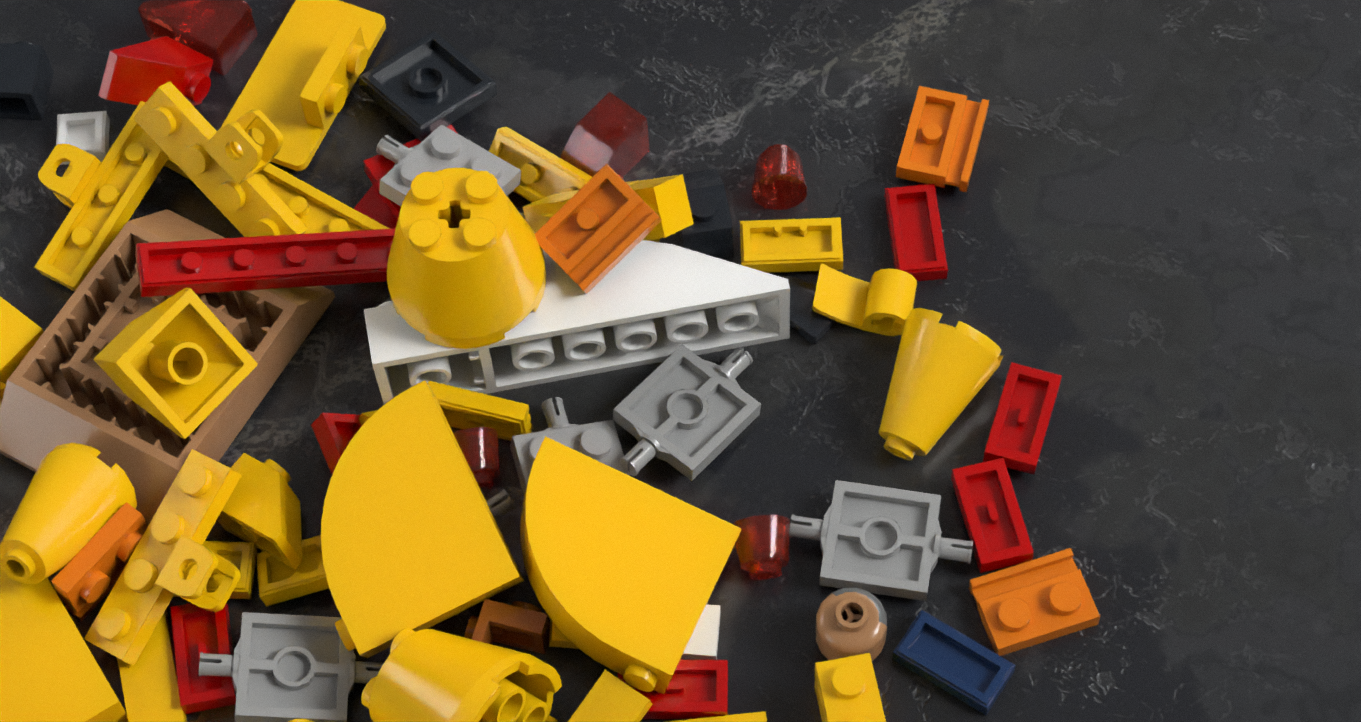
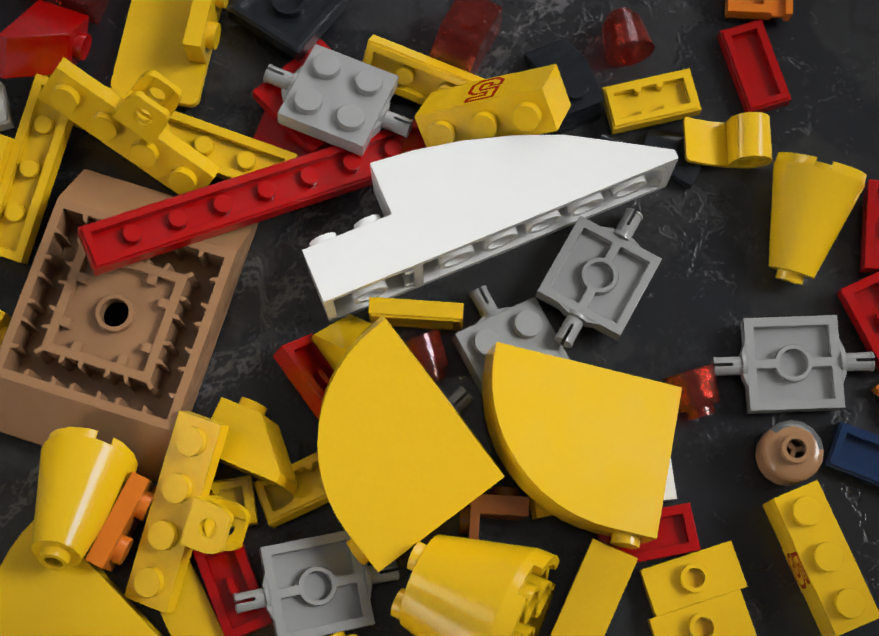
camera: 15 degrees left, 15 degrees up
yellow slope [93,287,258,439] -> none
yellow cone [387,168,546,349] -> none
orange plate [535,164,662,294] -> none

